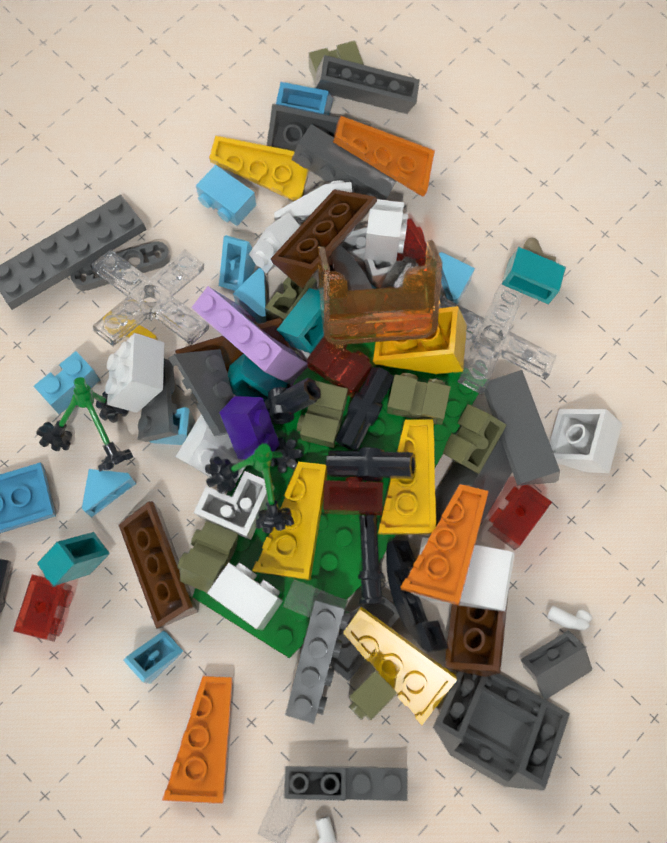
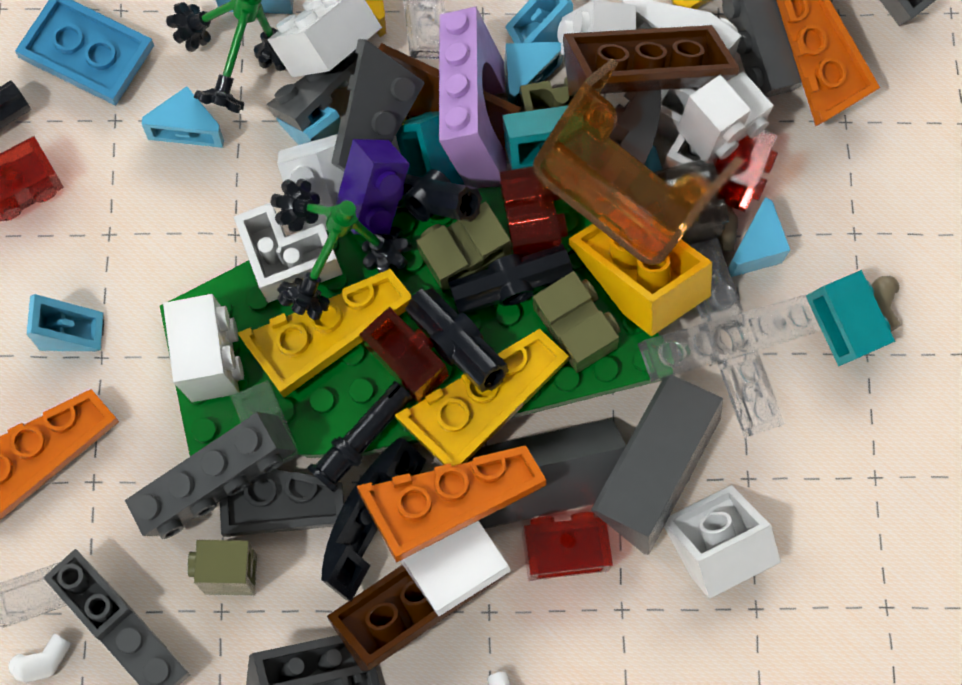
camera: 40 degrees right, 0 degrees up
teal brick [37,532,110,586] -> none
reddish brown slope [119,501,198,629] -> none
olive brick [178,521,238,593] -> none
yellow wing [343,607,457,726] -> none
olive brick [443,404,507,474] -> none

